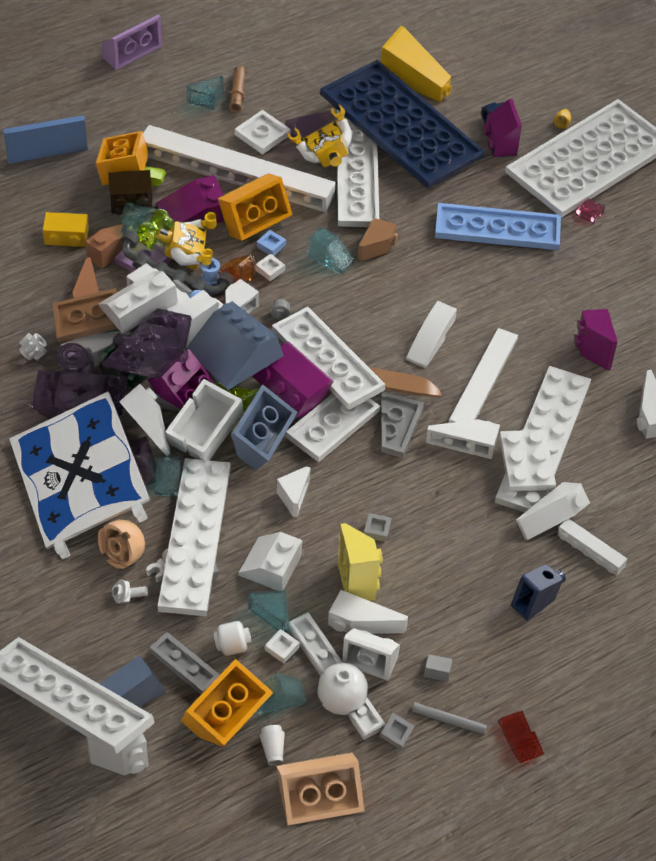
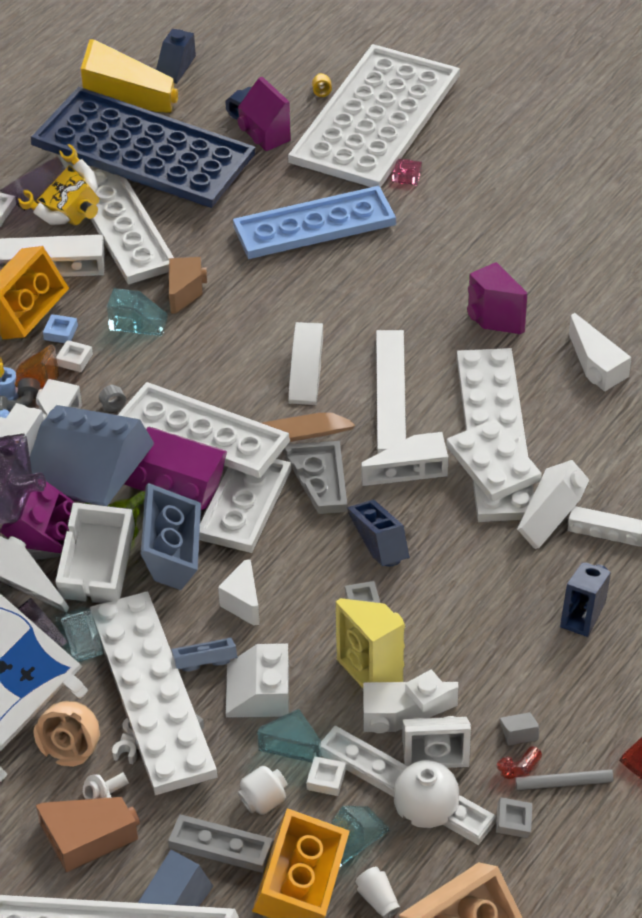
camera: 20 degrees left, 5 degrees down
none -> nougat slope [36,797,140,873]
none -> dark blue slope [156,28,196,84]
none -> sand blue plate [171,638,238,671]
none -> dark blue slope [347,499,410,567]
none -> white plate [405,669,450,712]
none -> clear red arm [497,746,542,779]

